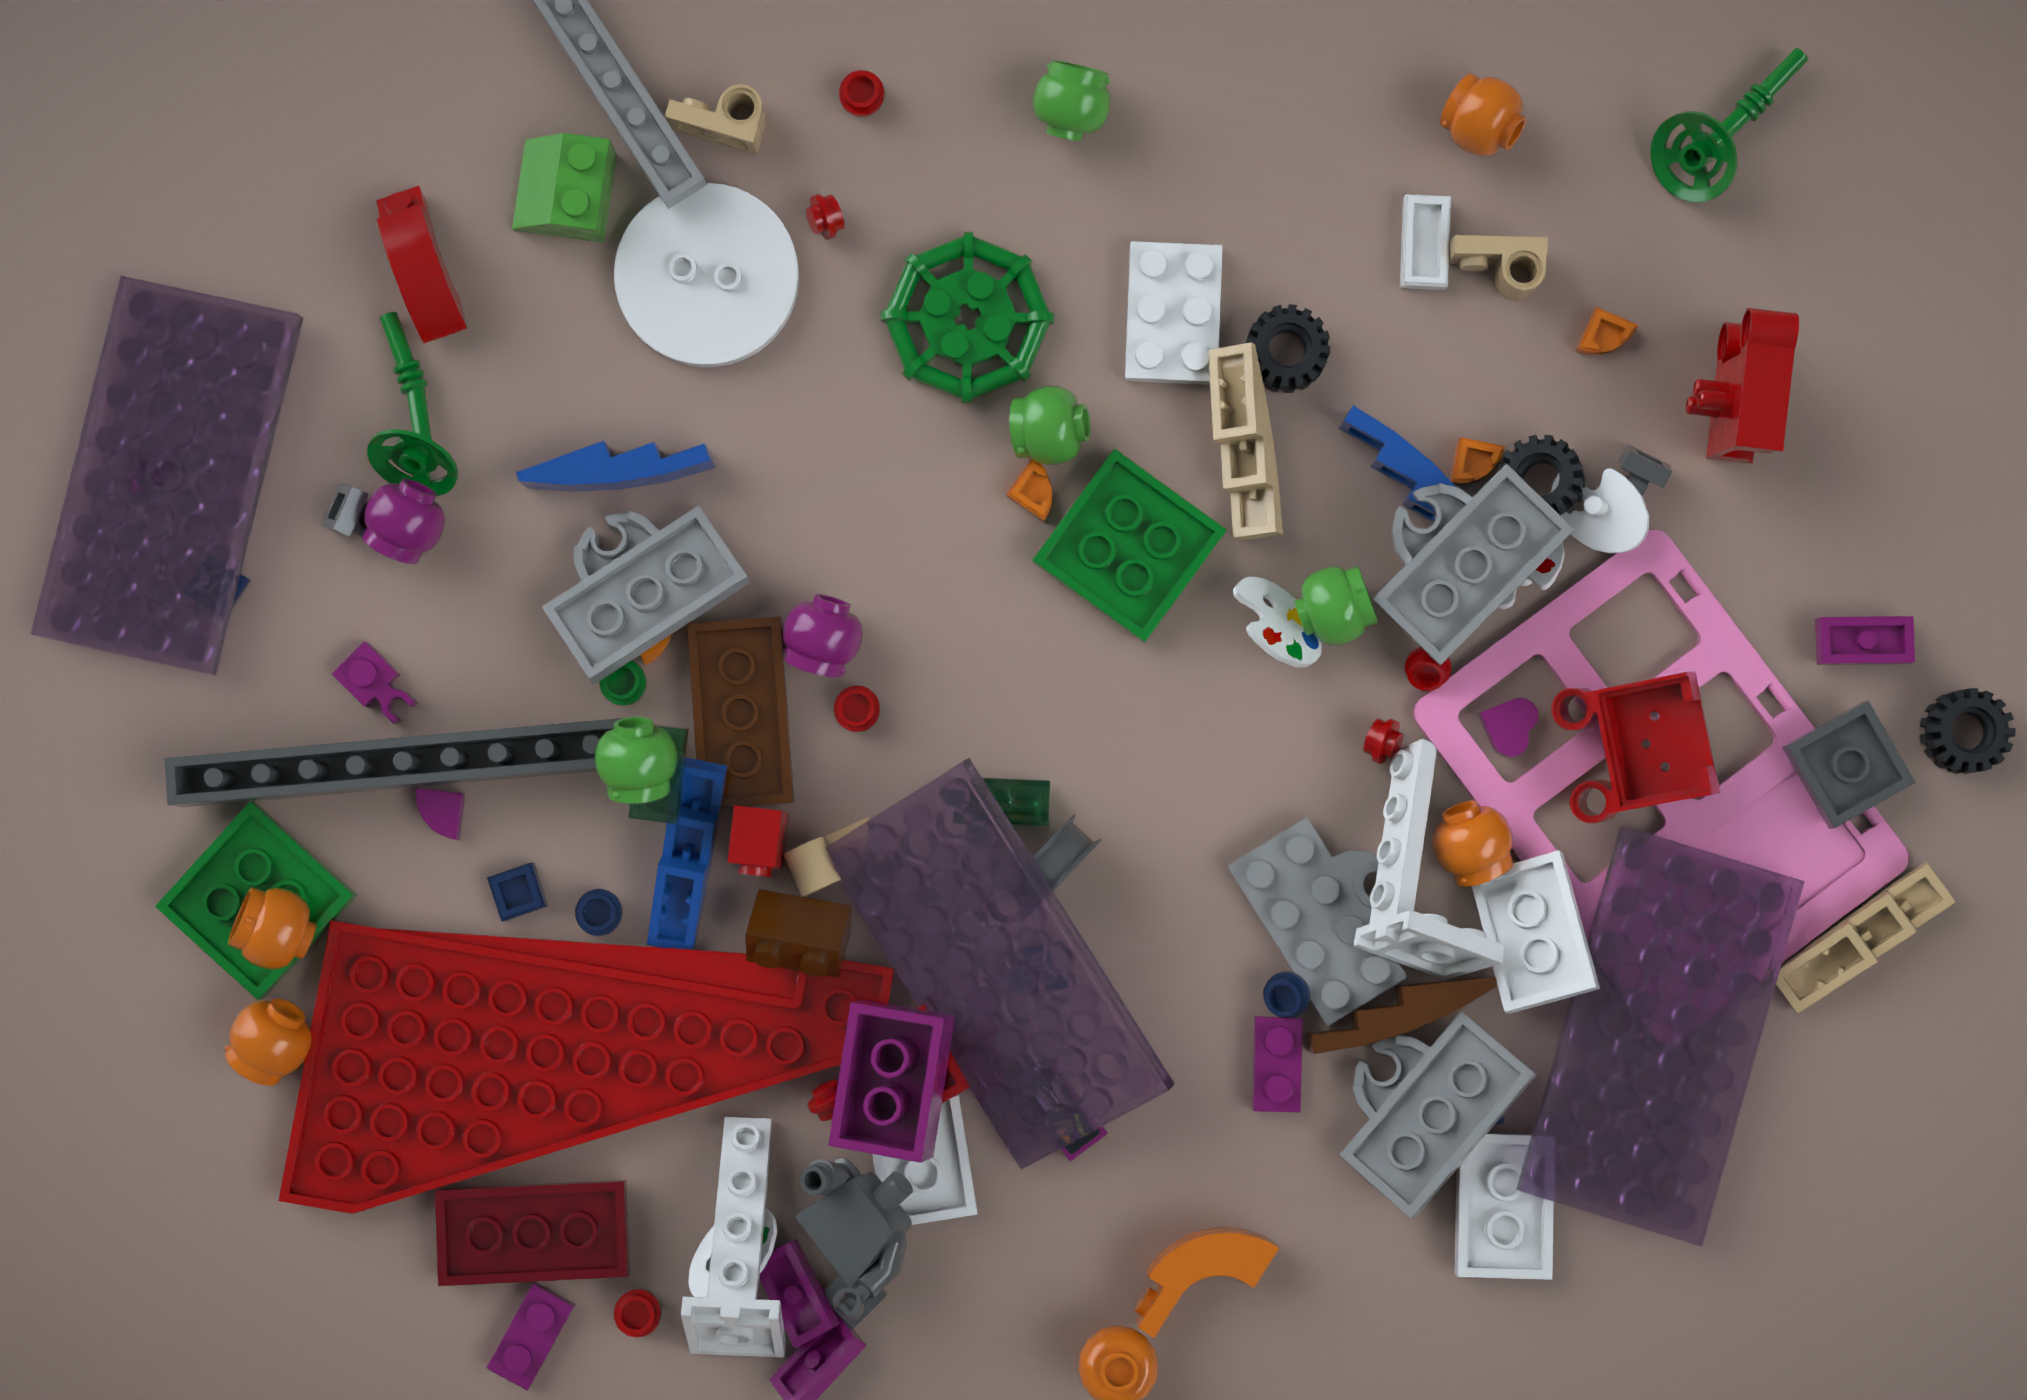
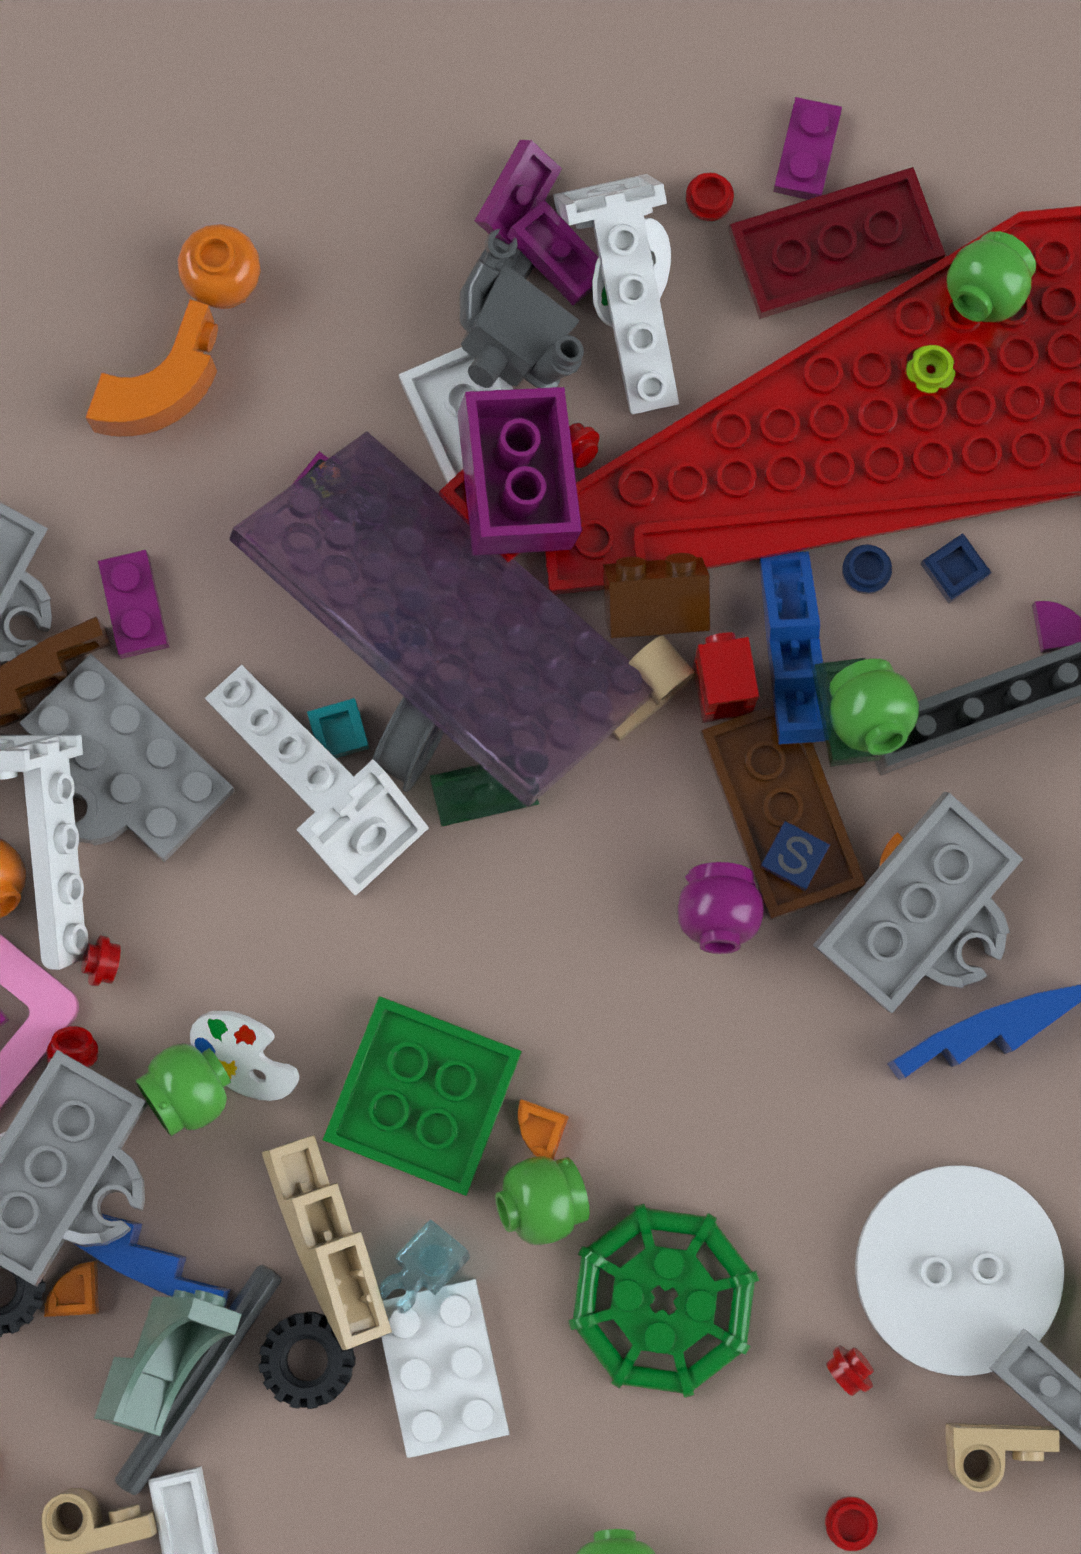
camera: 165 degrees right, 5 degrees down
green plate [599,661,647,706] -> none
red plate [834,685,880,732] -> none
dark blue plate [1263,971,1310,1018] -> none
none -> sand green arch [94,1290,242,1436]
none -> dark grey axle [115,1265,282,1495]
none -> white bracket [205,665,429,896]
none -> teal plate [307,698,370,758]
none -> clear light blue plate [379,1219,470,1314]
none -> dark blue tile [760,821,830,891]
none -> lime plate [906,345,955,393]
none -> bright green piece [947,231,1036,322]

